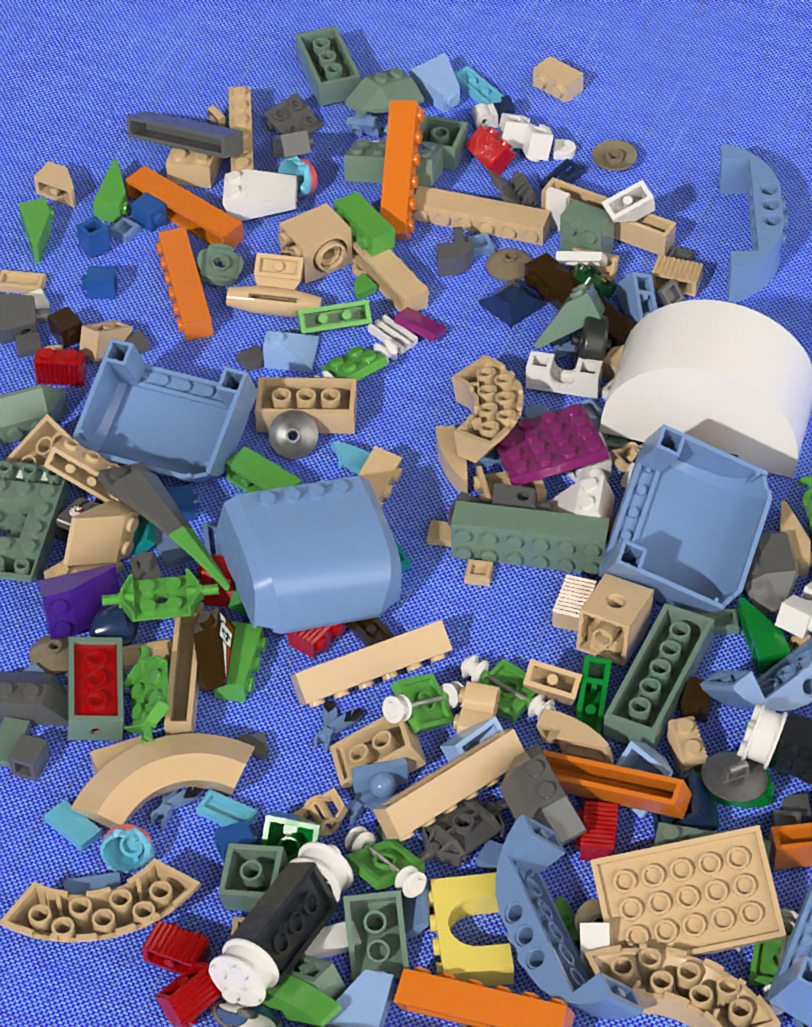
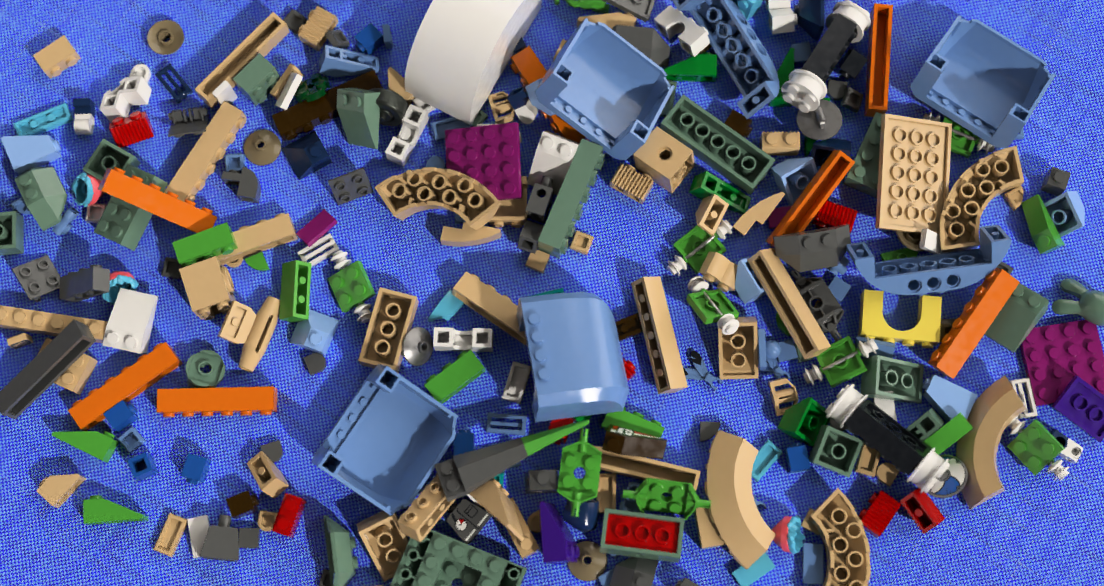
camera: 75 degrees left, 30 degrees up
white slope [602,180,656,222] -> none
none -> dark grey hinge [328,167,373,205]
none -> white arch [433,327,493,352]

